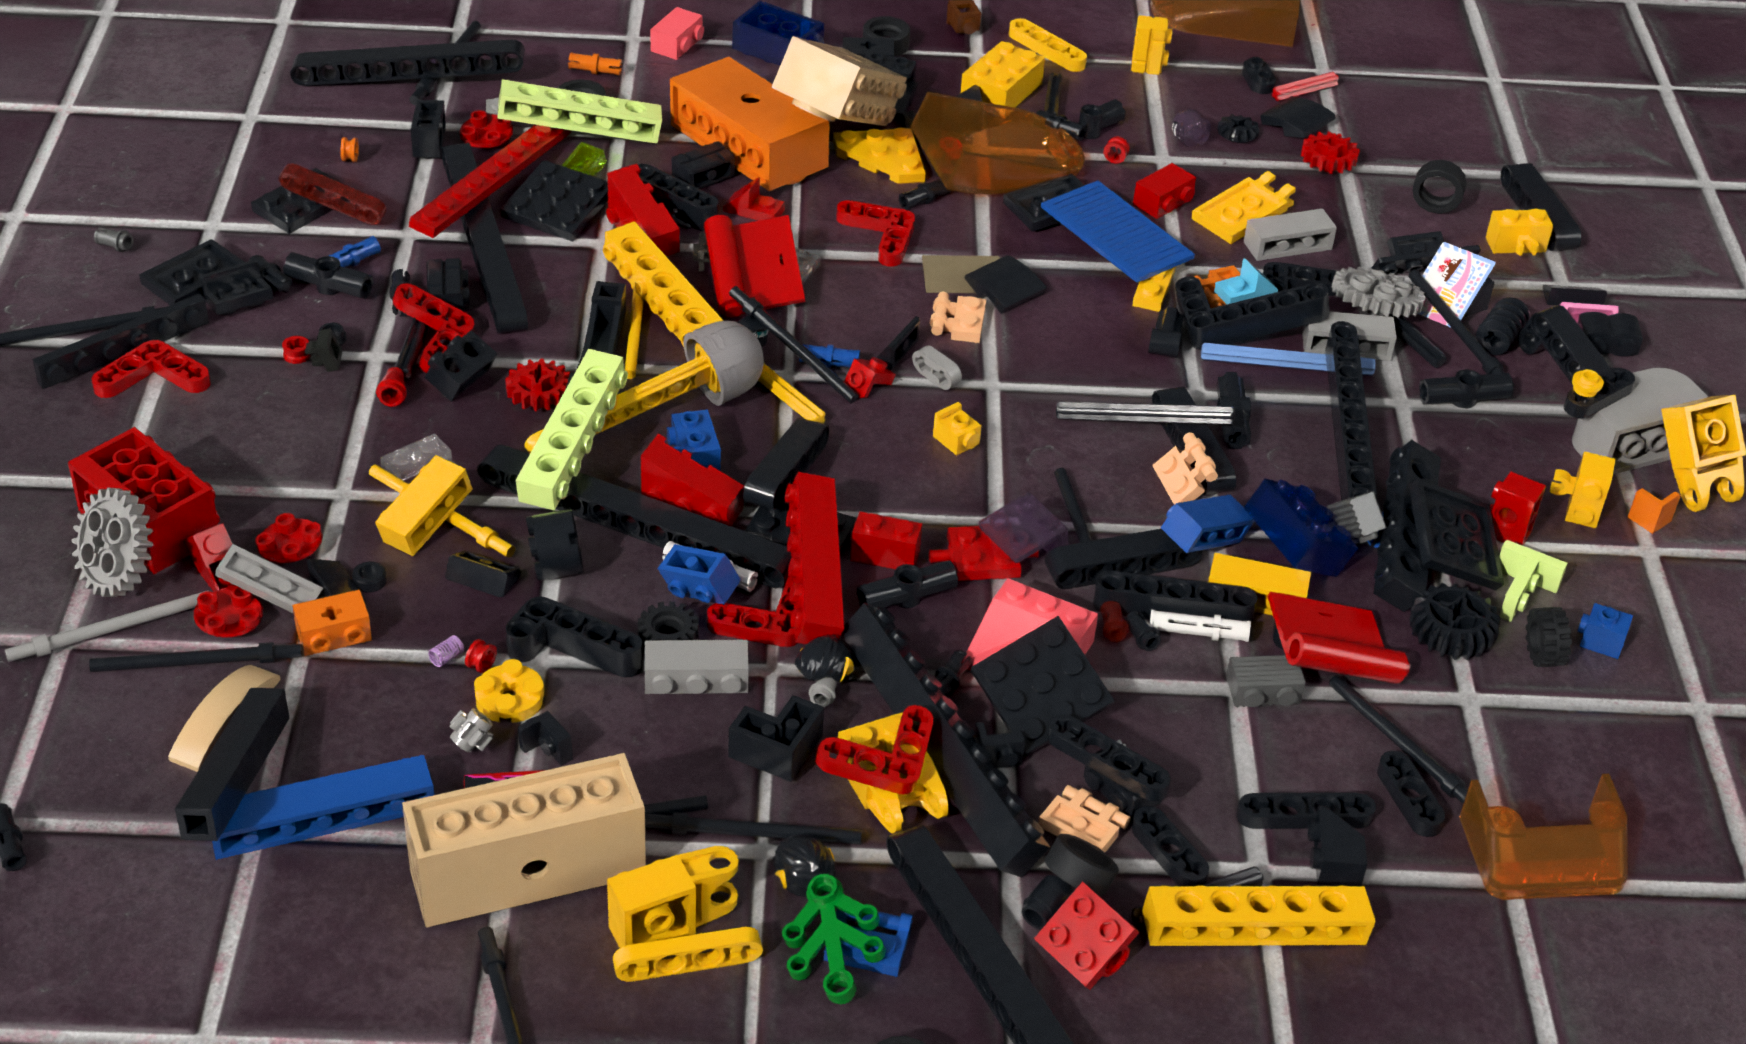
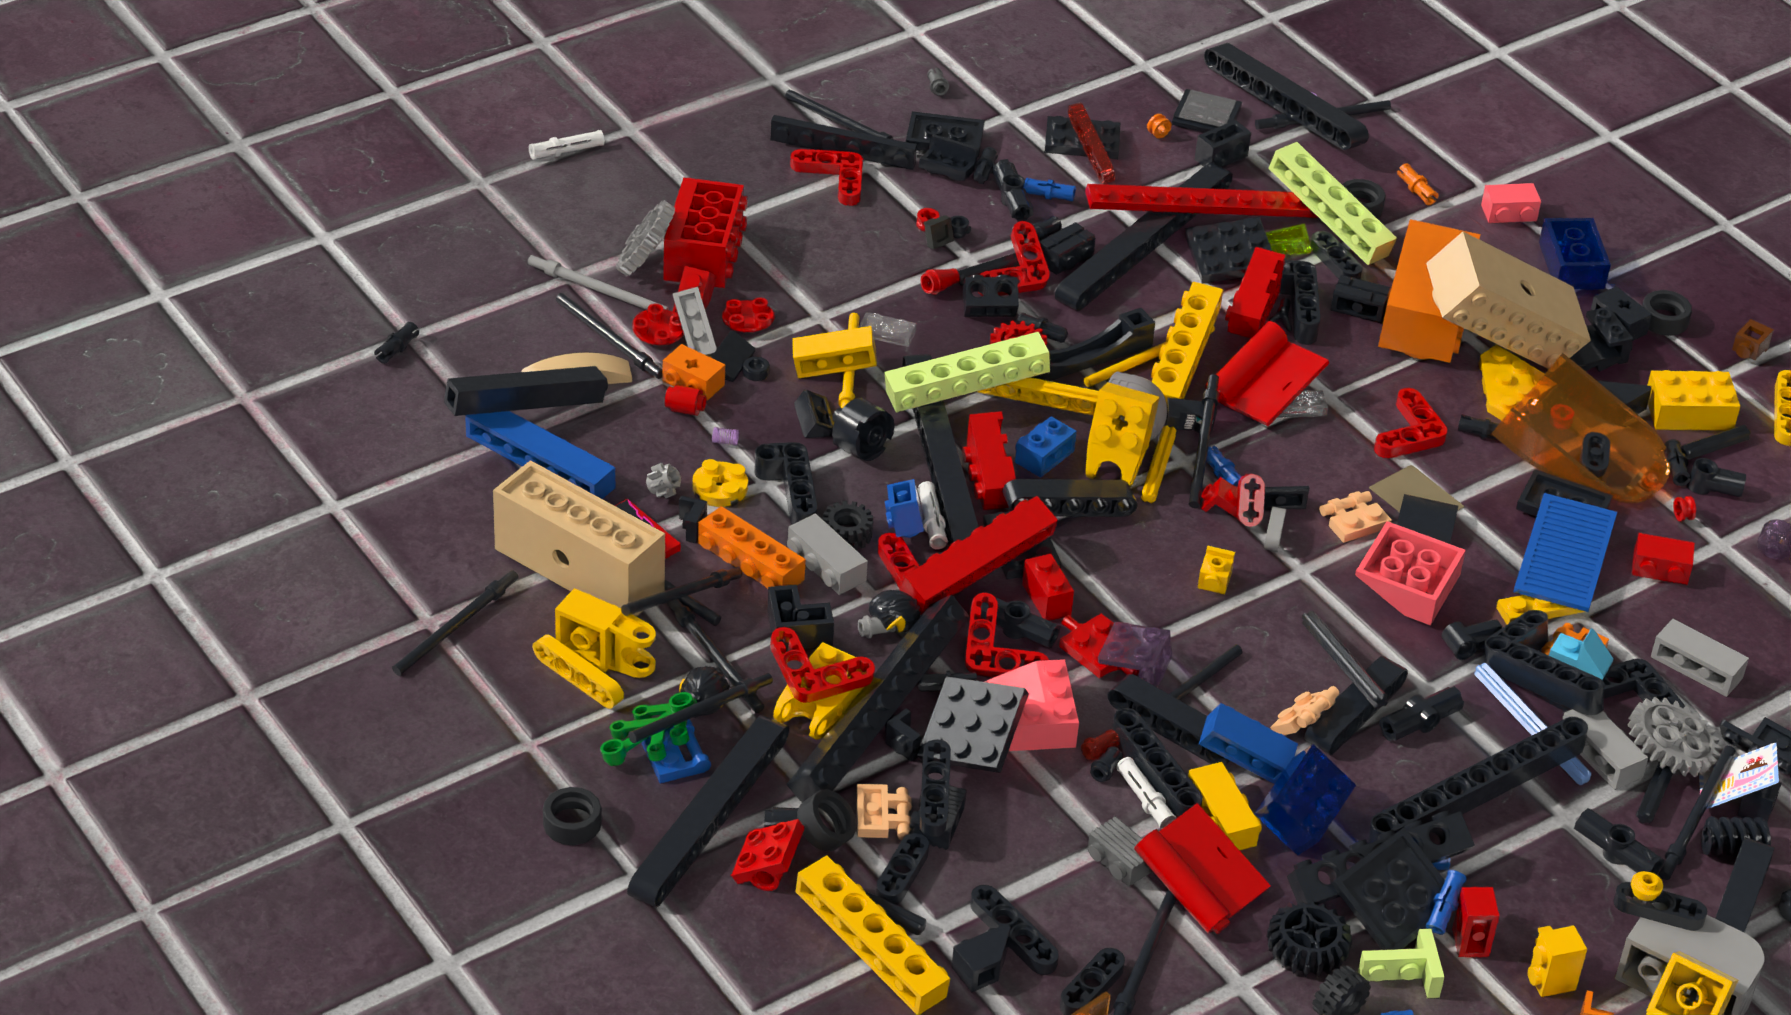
camera: 55 degrees right, 0 degrees up
red dish [459,110,513,148] -> none
red bush [465,639,497,673] -> none
red slope [723,177,785,221] -> none
yellow tile [1192,171,1296,244] -> none
dark grey brick [1320,491,1387,547] -> none
none -> black bar [621,567,743,616]
none -> black bar [629,673,773,743]
none -> red brick [665,385,707,416]
none -> orange brick [698,506,806,589]
none -> red beam [965,593,1049,677]
none -> black axle [1016,313,1068,343]
none -> yellow brick [1086,382,1160,488]
none -> clear piece [1172,89,1242,132]
none -> beam [1236,473,1265,527]
none -> black beam [1310,231,1362,279]
none -> coral slope [1355,521,1466,625]
none -> blue pin [1426,870,1467,935]
none -> black plate [1579,432,1611,478]

